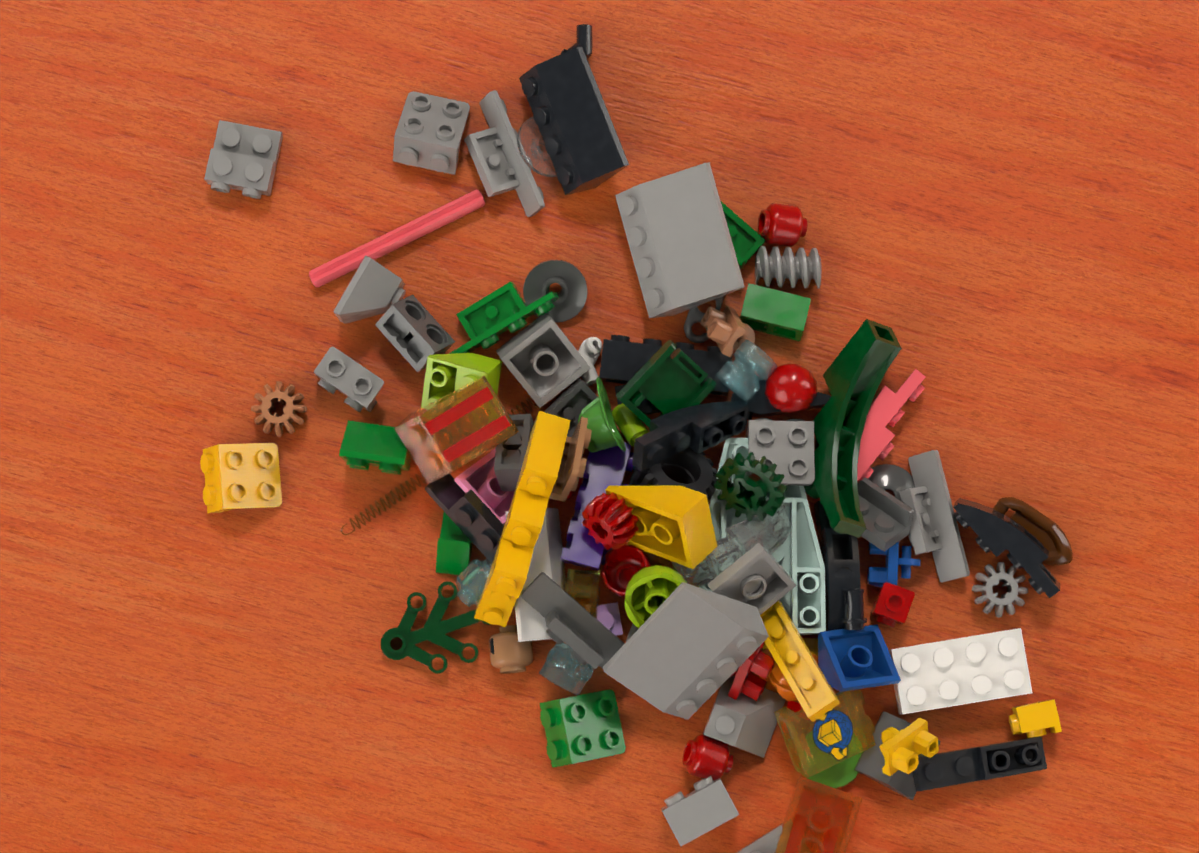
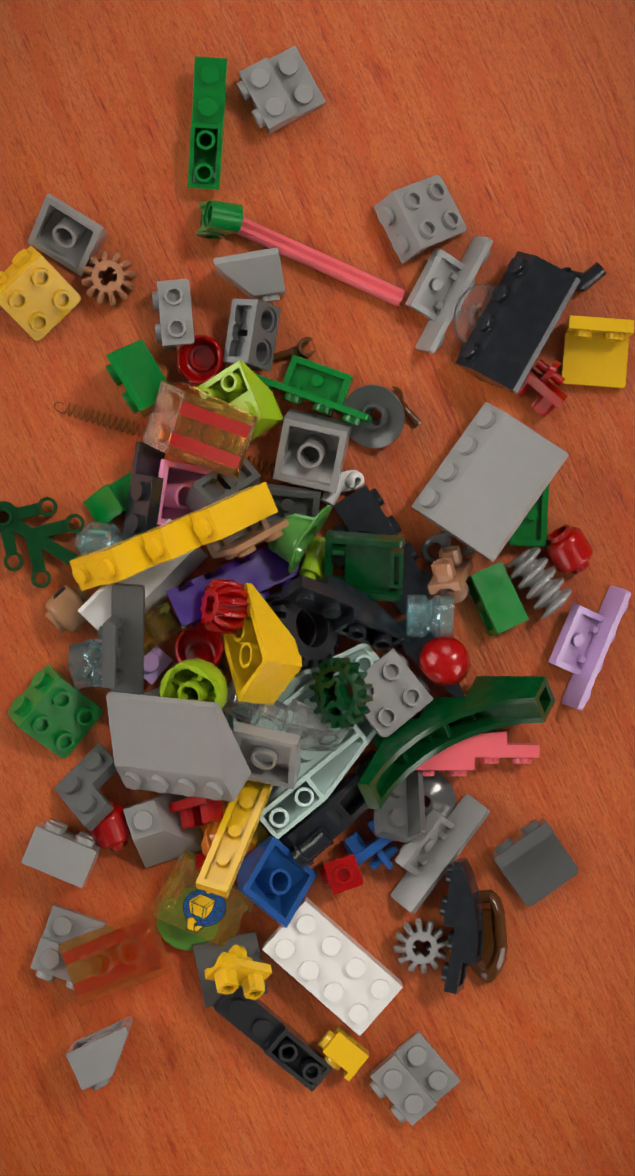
camera: 45 degrees right, 5 degrees up
none -> light grey slope [27,193,108,276]
none -> dark grey plate [54,743,117,831]
none -> red hair [177,335,225,384]
none -> green slope [187,56,228,190]
none -> green piece [196,200,243,239]
none -> reddish brown hand [273,337,316,362]
none -> light grey plate [369,1030,460,1126]
none -> reddish brown hand [392,386,422,427]
none -> dark grey bracket [491,819,578,906]
none -> red hips [513,359,568,417]
none -> lavender bracket [548,585,631,711]
none -> yellow bracket [561,315,635,389]

